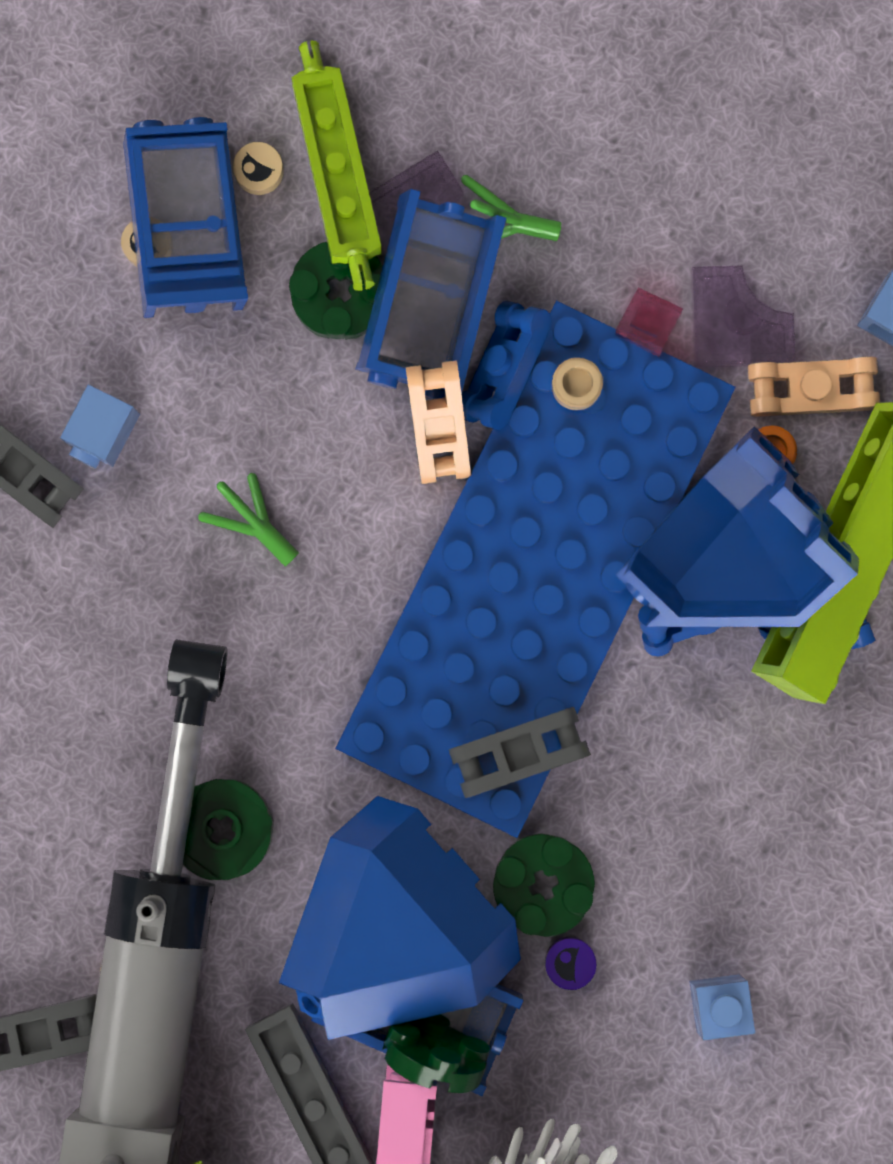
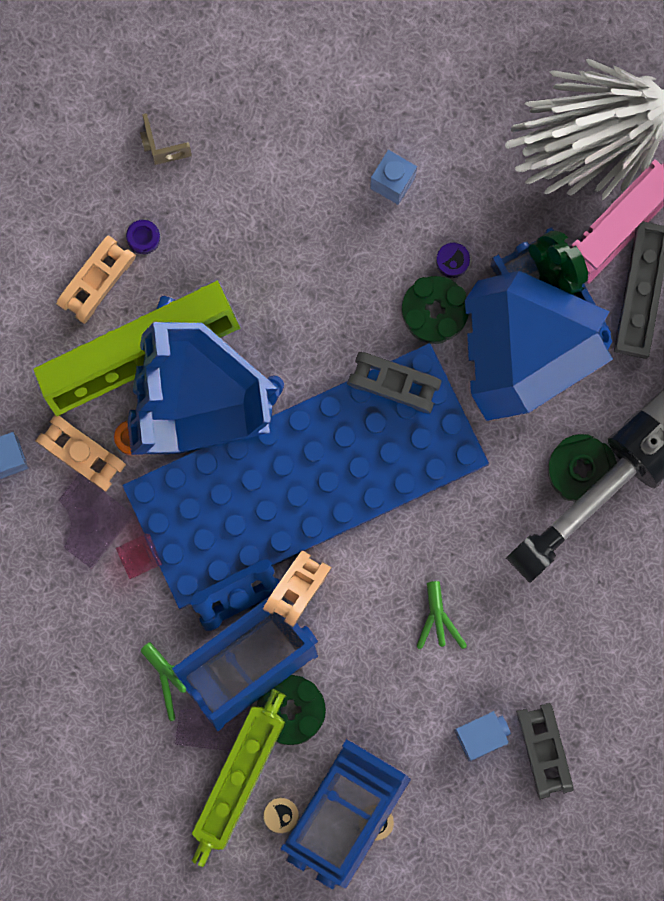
camera: 145 degrees left, 5 degrees down
tan tile [552,358,603,410] -> none

